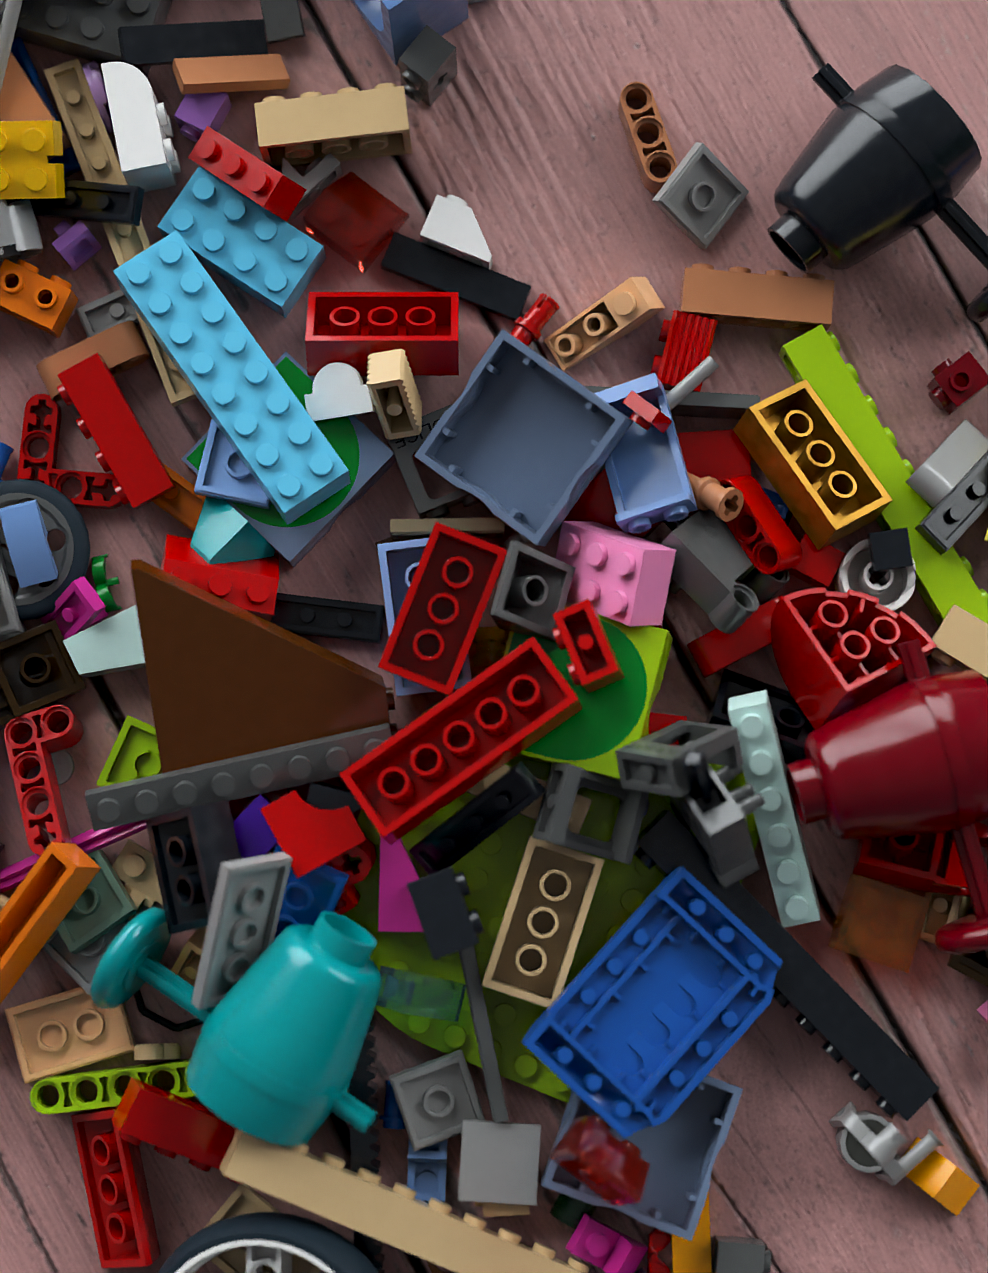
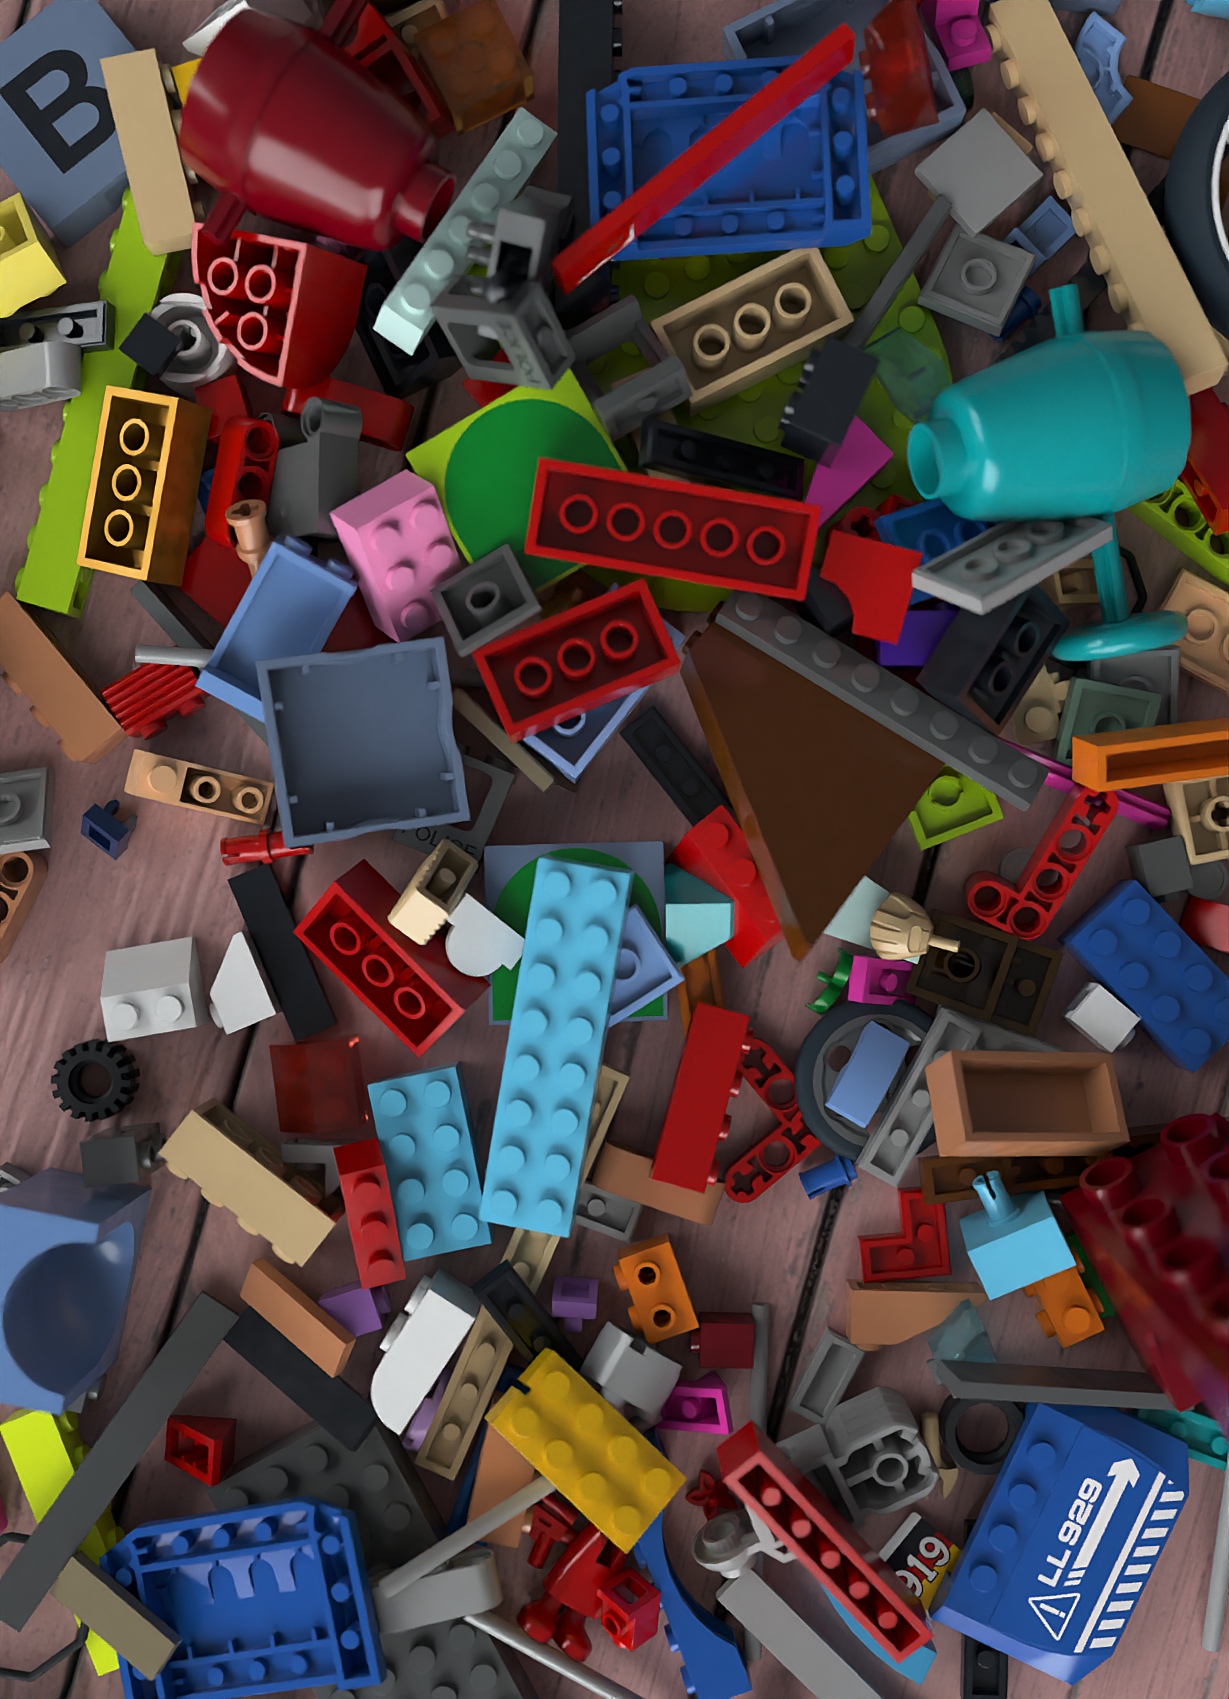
camera: 140 degrees left, 5 degrees up
tan tile [134,1043,181,1060] -> none
red brick [552,598,625,693] -> none
plate [622,390,672,433] -> none
none -> black tyre [51,1038,140,1122]
none -> dark blue tile [81,799,138,860]
none -> white slope [100,936,209,1042]
none -> red tile [551,23,856,295]
none -> tan piece [870,892,960,960]

